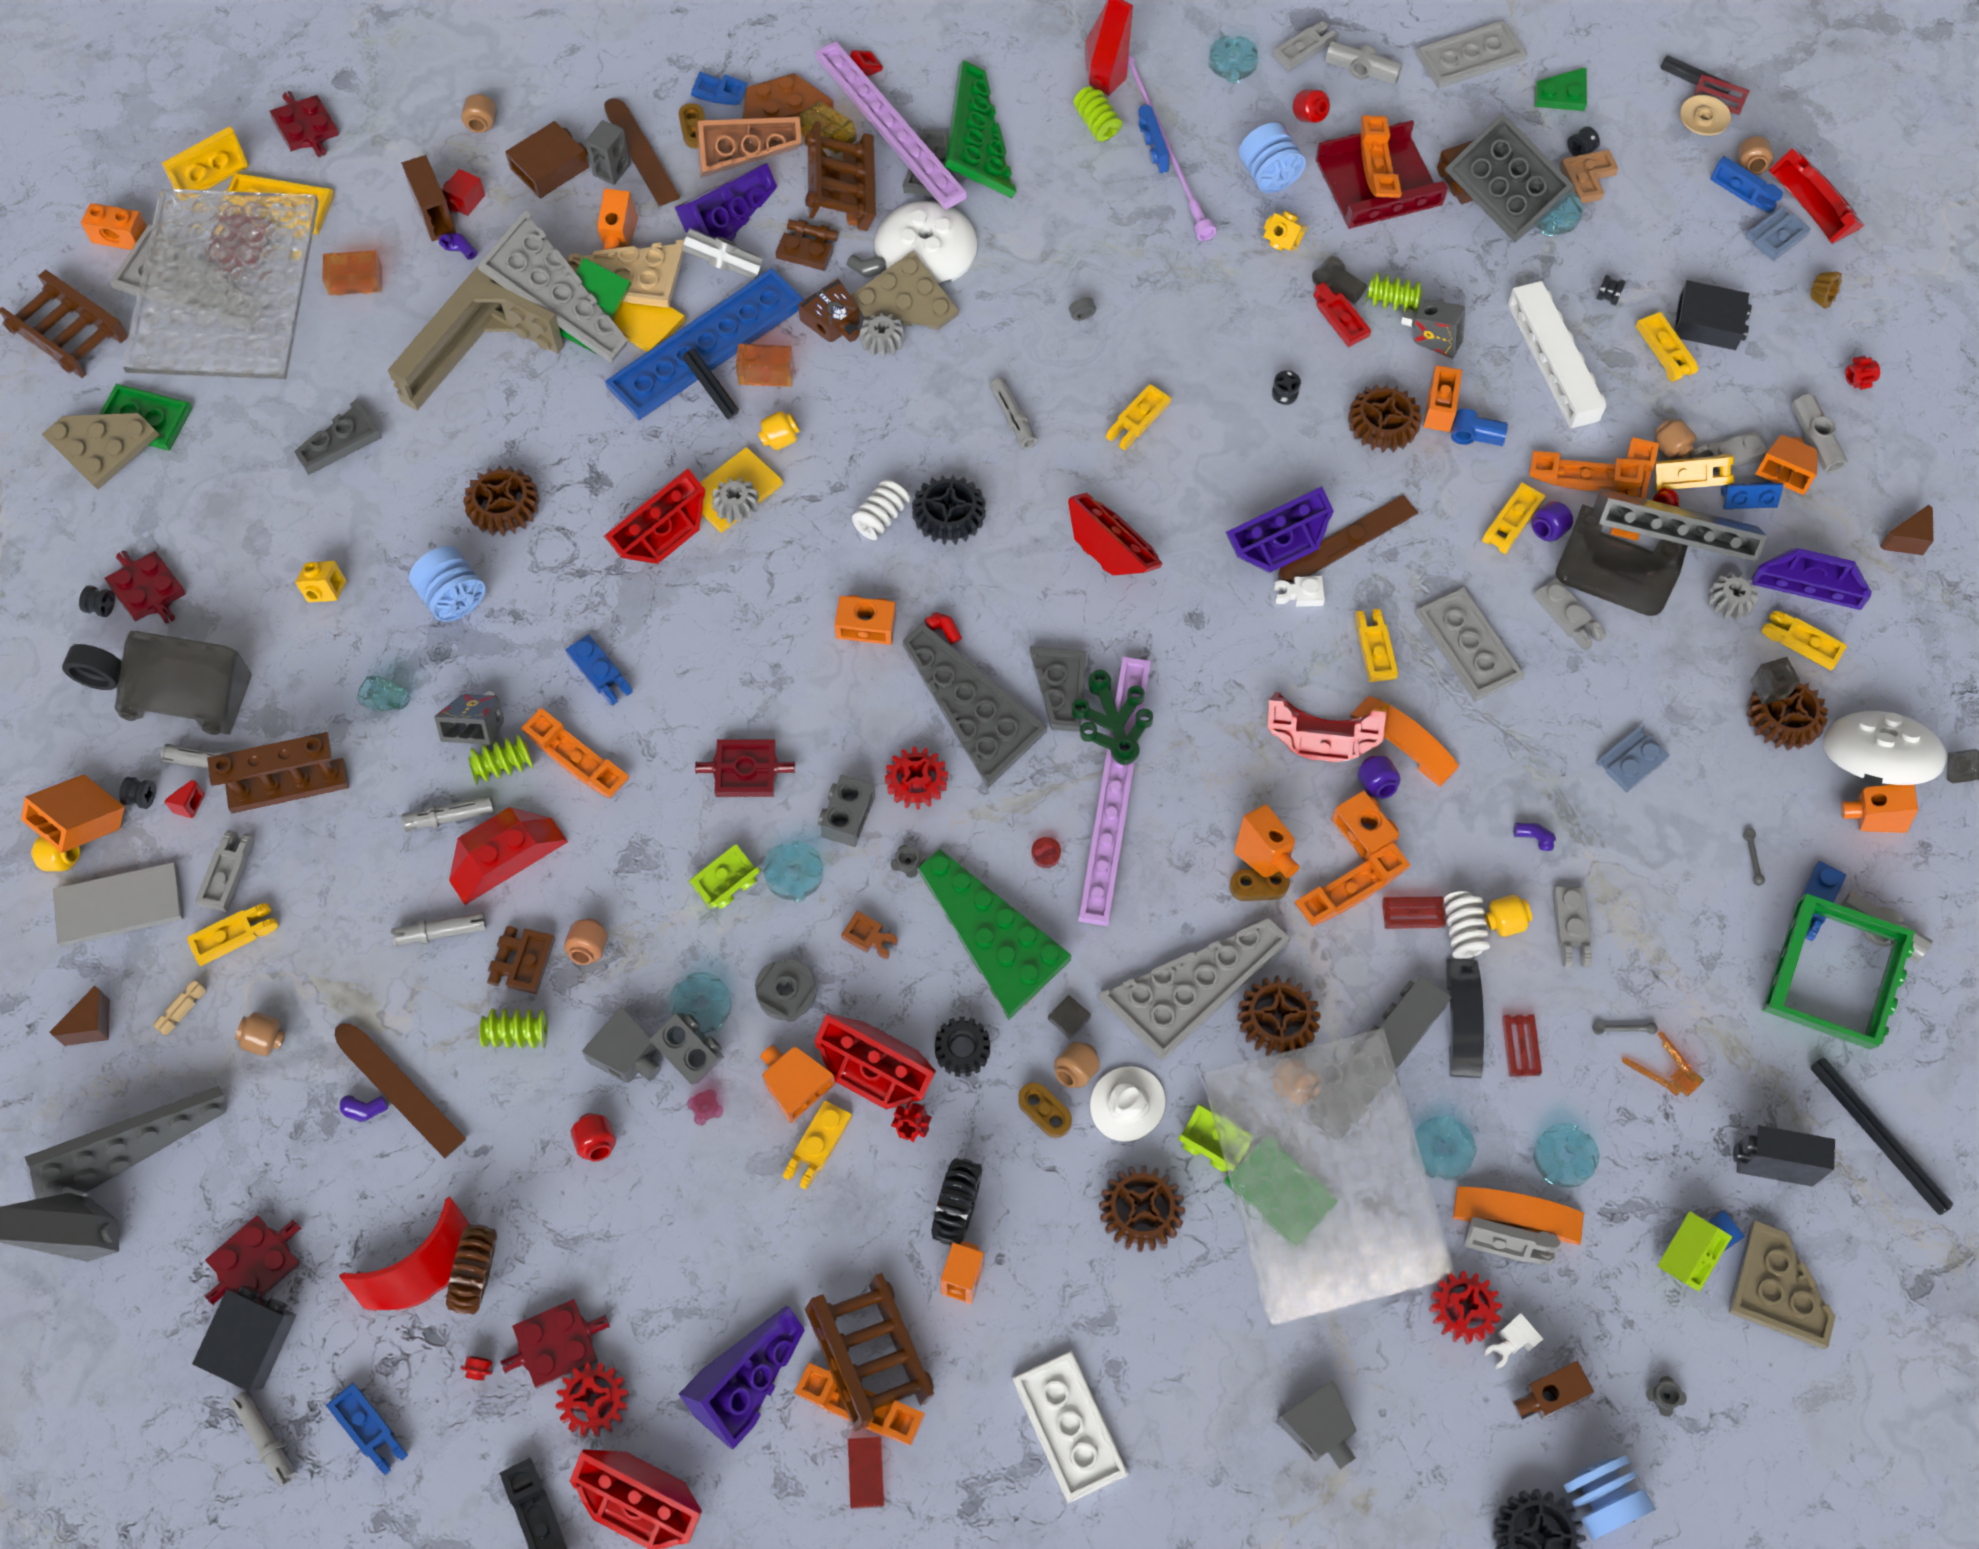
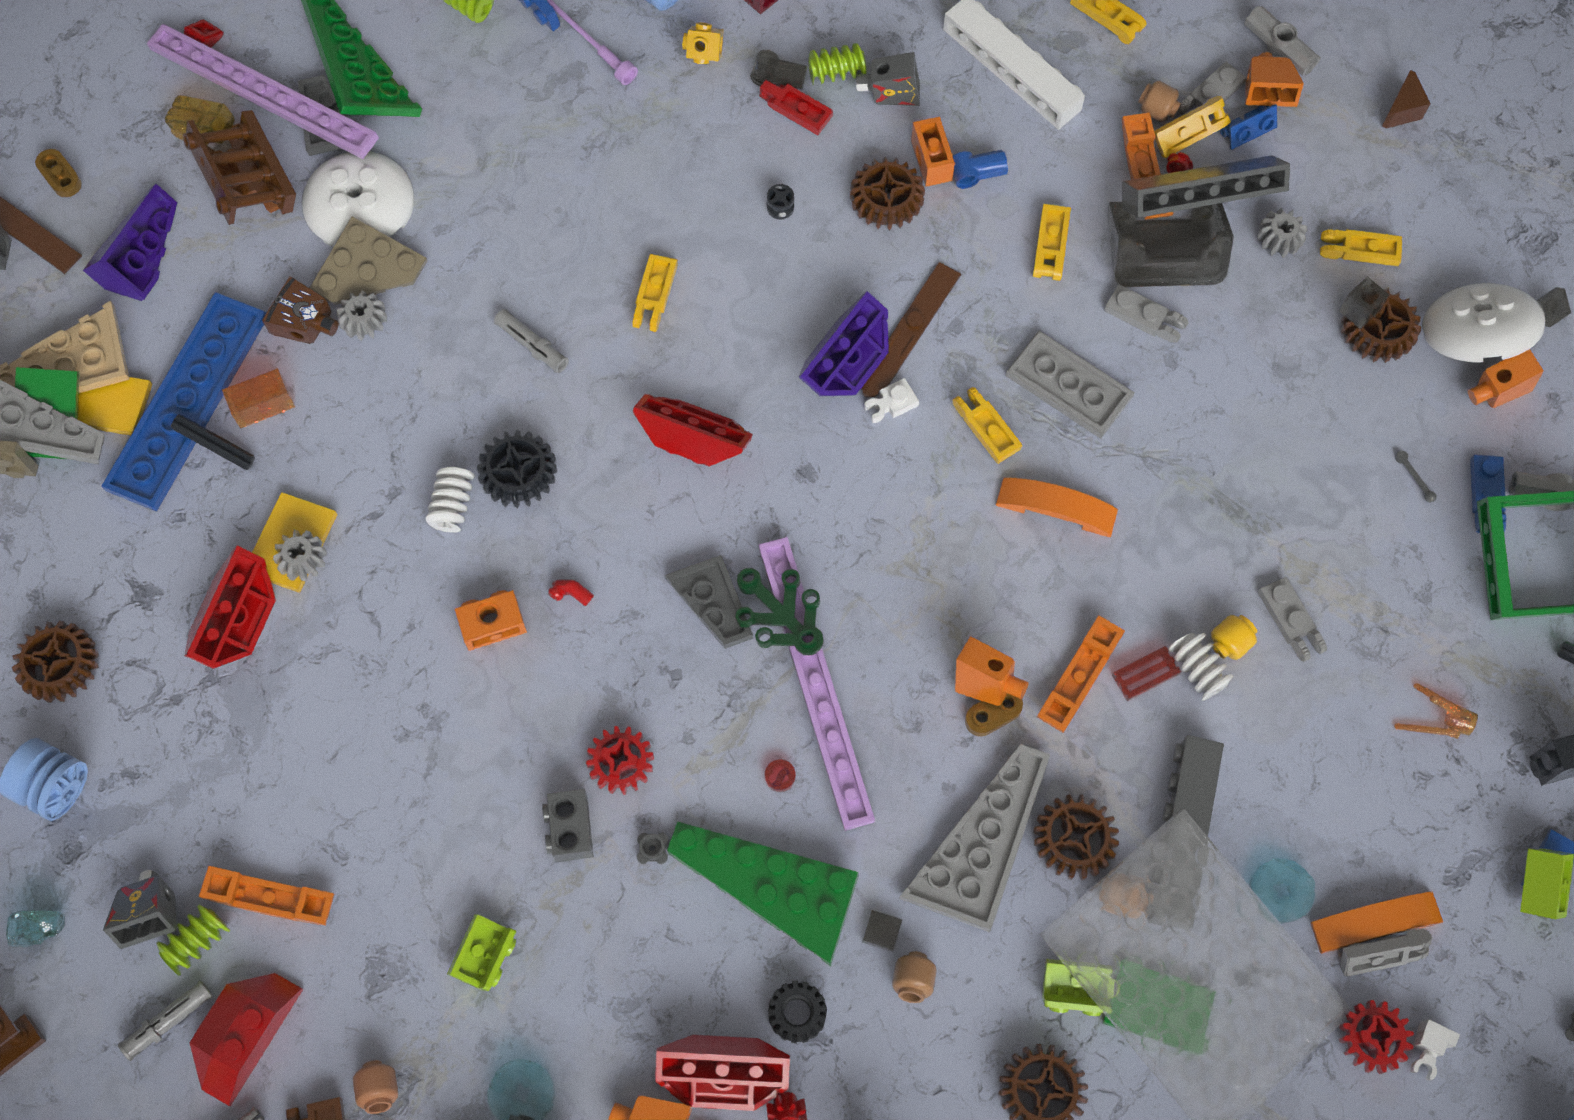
camera: 25 degrees left, 5 degrees up
blue hinge [565,634,633,706] -> none
orange torso [597,188,638,250] -> none
light grey piece [681,228,763,279] -> none
blue slope [691,71,748,105] -> none
nougat wedge [695,117,802,178] -> none
dark red plate [695,739,795,797] -> none
dark orange wing [742,73,833,119] -> none
dark grey plate [755,959,816,1022] -> none
yellow head [758,411,800,451] -> none
clear light blue plate [764,841,823,902] -> none
reddish brown plate [775,219,839,271] -> none
dark orange plate [841,910,898,959] -> none
dark grey arm [847,254,886,277] -> none
dark grey wing [903,623,1047,788] -> none
pearl gold plate [1018,1083,1072,1138] -> none
dark grey tile [1069,297,1097,321] -> none
white hat [1090,1067,1165,1142] -> none
windscreen [1267,692,1390,762] -> none
orange brick [1331,790,1400,862] -> none
dark purple head [1357,755,1401,799] -> none
black slope [1446,959,1484,1078] -> none
clear red tile [1502,1014,1542,1077] -> none
reddish brown torso [1512,1361,1594,1420] -> none
dark purple arm [1513,822,1556,851] -> none
orange slope [1529,451,1645,491] -> none
dark purple head [1531,501,1573,542] -> none
clear light blue plate [1533,1123,1600,1188] -> none
dark grey hinge [1592,1022,1658,1035] -> none
sand blue plate [1596,726,1670,793] -> none
dark purple wedge [1750,548,1872,610] -> none

